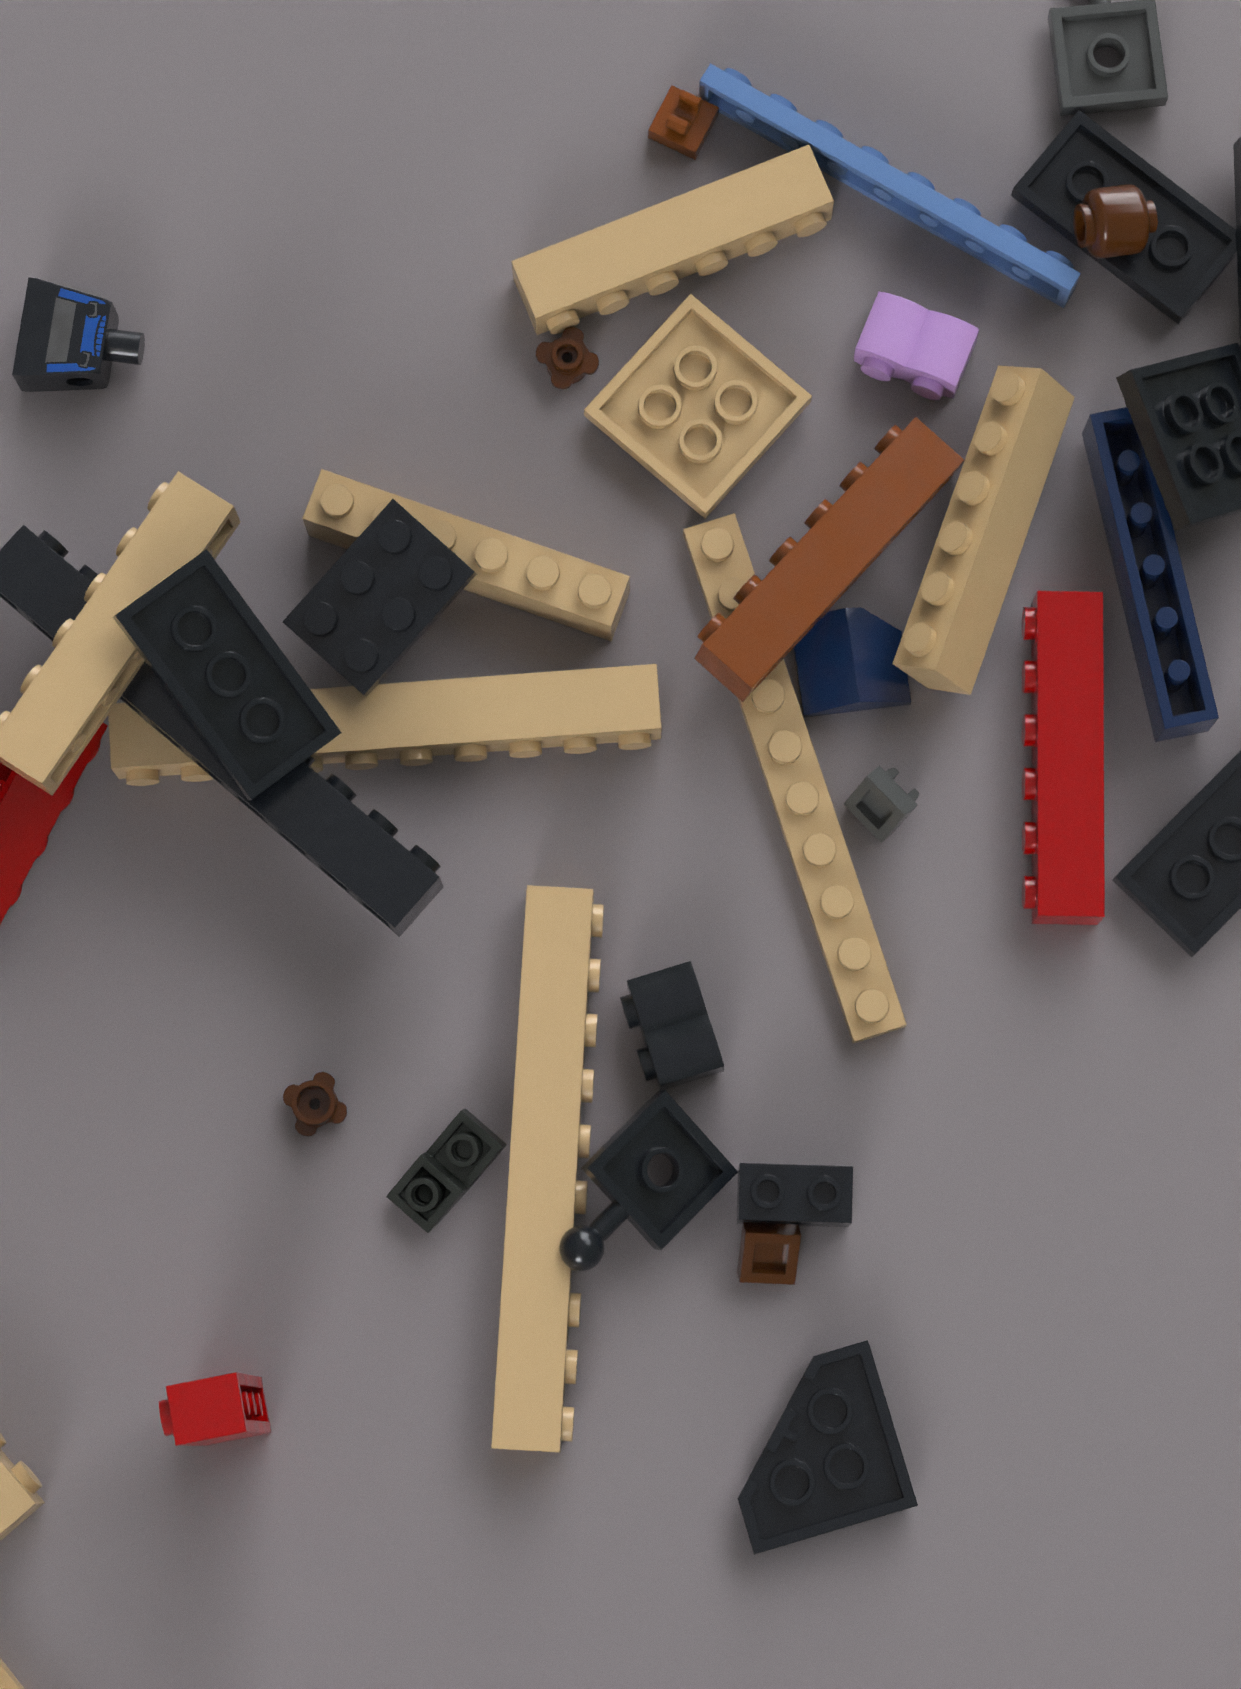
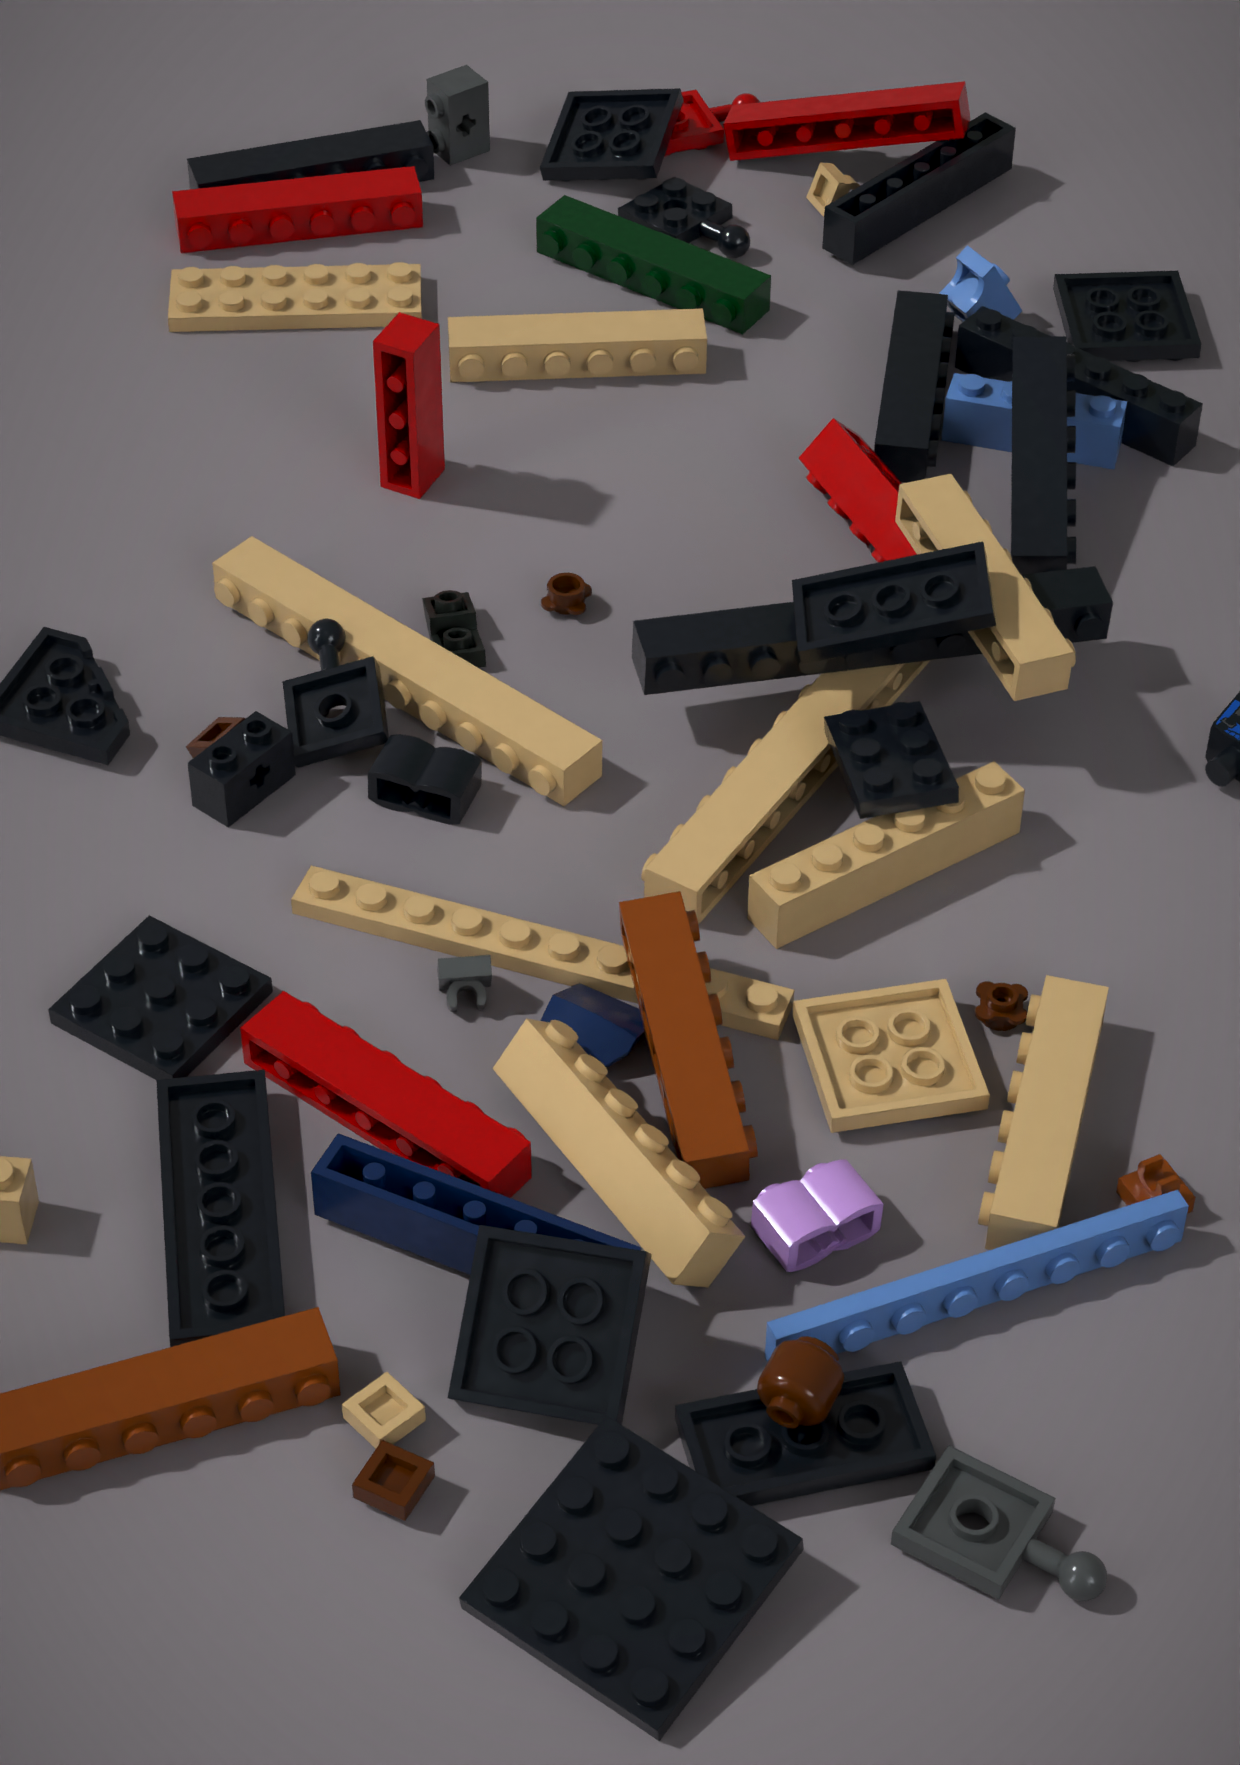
camera: 125 degrees right, 35 degrees down
none -> black plate [48,915,273,1080]

